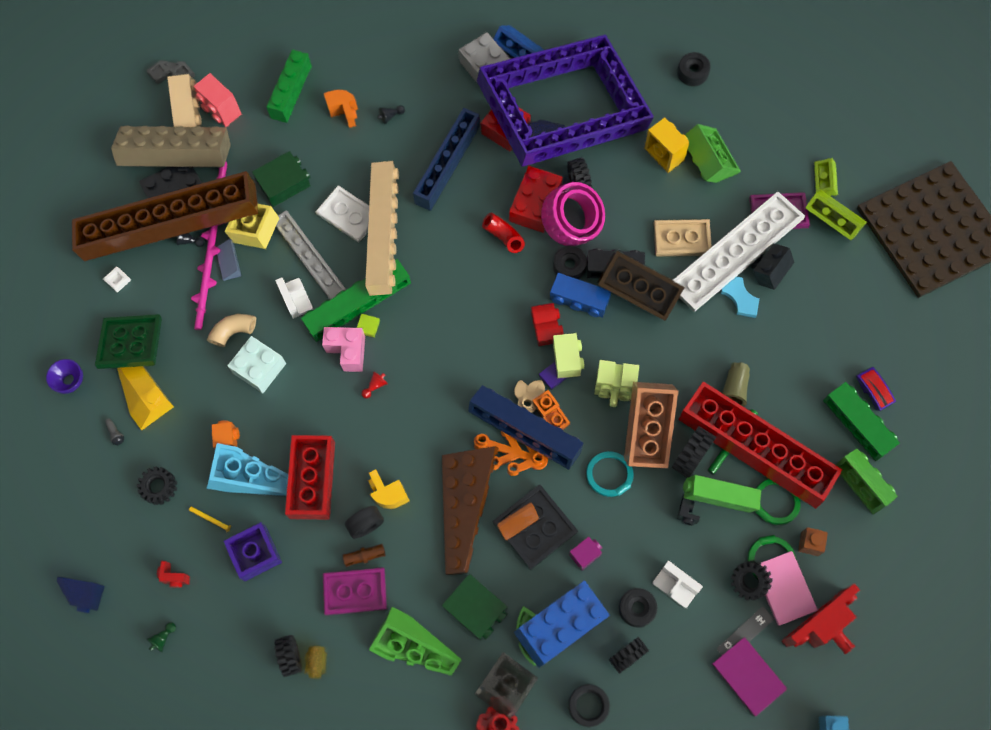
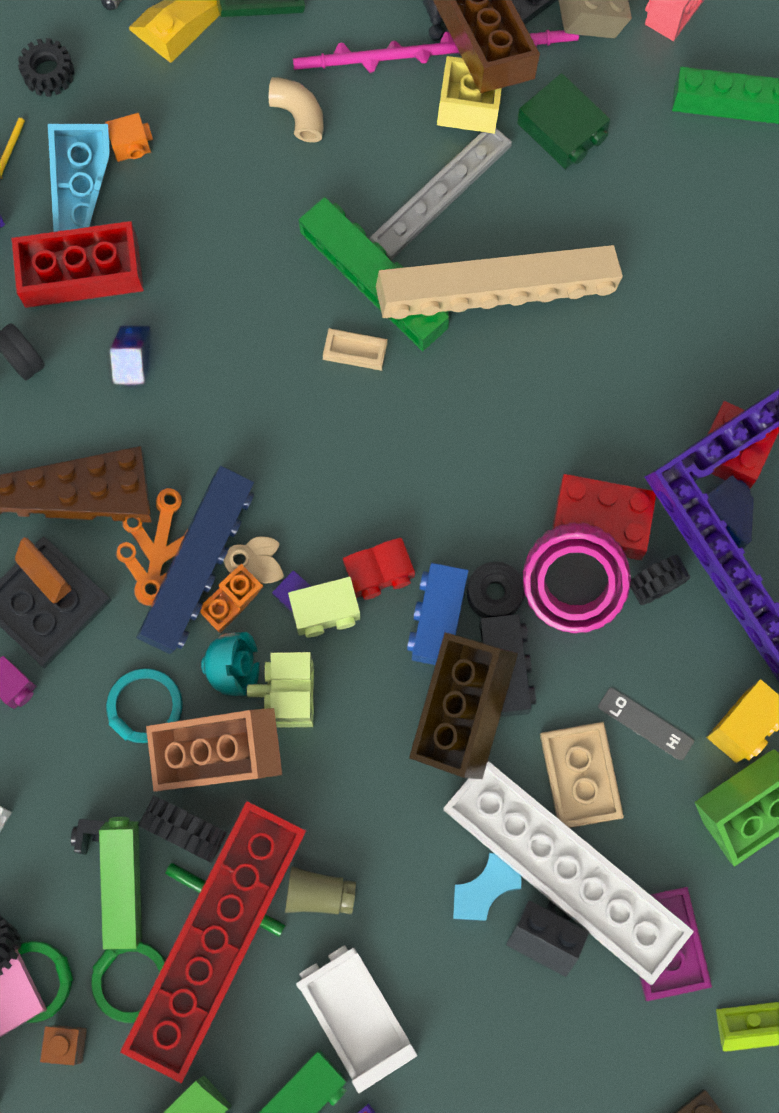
camera: 80 degrees right, 5 degrees up
sand blue slope [217,239,242,281] -> none
light aqua brick [228,336,286,393] -> none
white panel [276,277,313,319] -> none
white tile [316,186,369,243] -> none
bright pink brick [322,327,365,372] -> none
orange brick [324,90,358,128] -> none
lime tile [357,314,380,337] -> none
red piece [362,372,388,399] -> none
yellow brick [368,470,409,509] -> none
black piece [378,105,405,124] -> none
dark blue brick [413,108,480,211] -> none
red cylinder [482,212,525,253] -> none
lime brick [805,190,867,240] -> none
none -> clear blue slope [110,326,150,386]
none -> teal cylinder [201,632,260,696]
none -> white panel [296,945,417,1093]
none -> tan tile [323,328,388,371]
none -> dark grey sticker [598,688,694,761]

